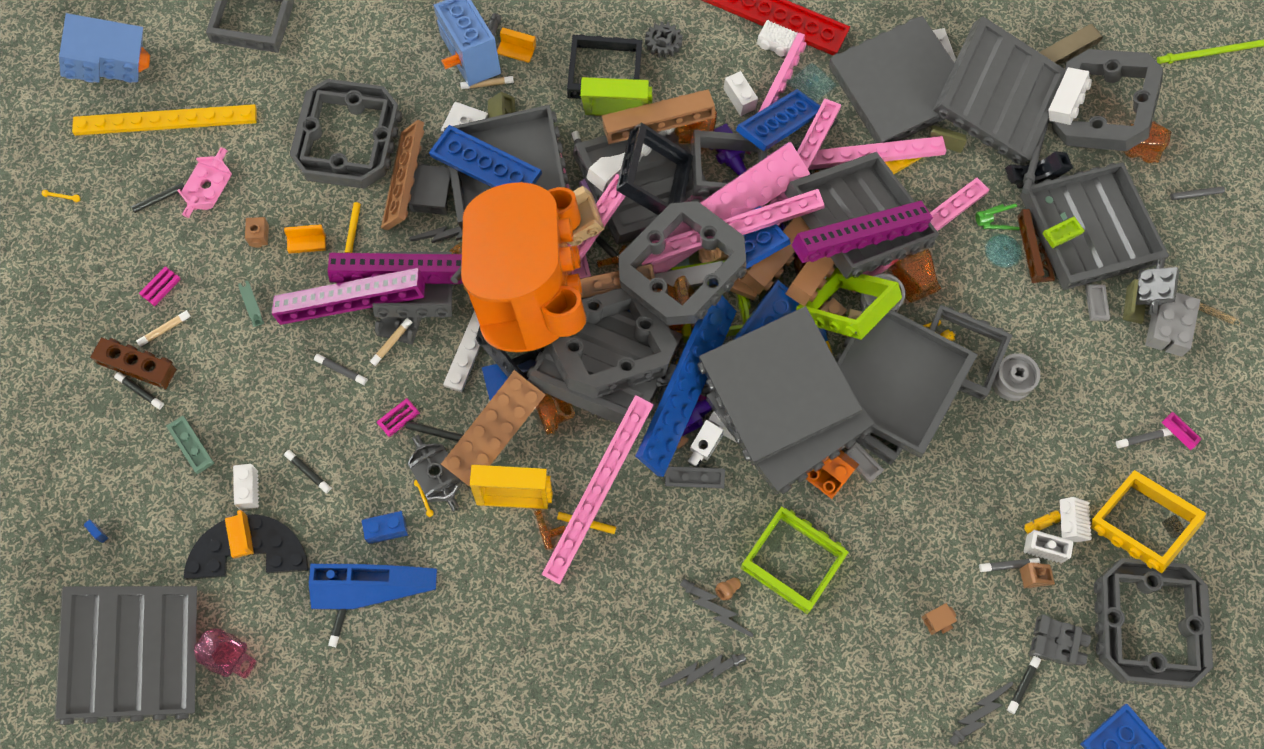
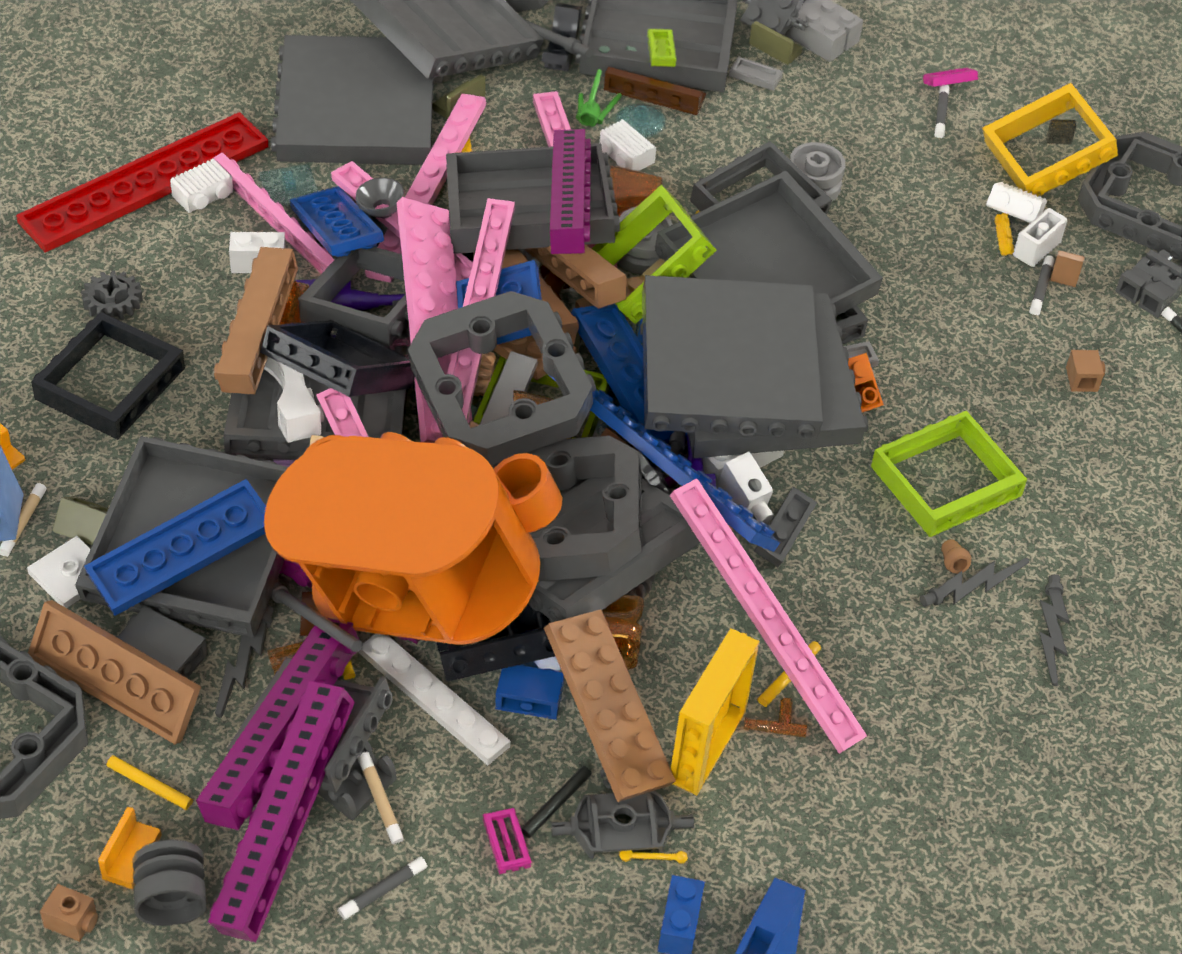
camera: 65 degrees left, 20 degrees down
lime window [581,77,653,116] -> none
none -> dark grey wheel [132,840,207,926]
none -> dark grey piece [356,177,404,219]
none -> white brick [600,119,656,175]

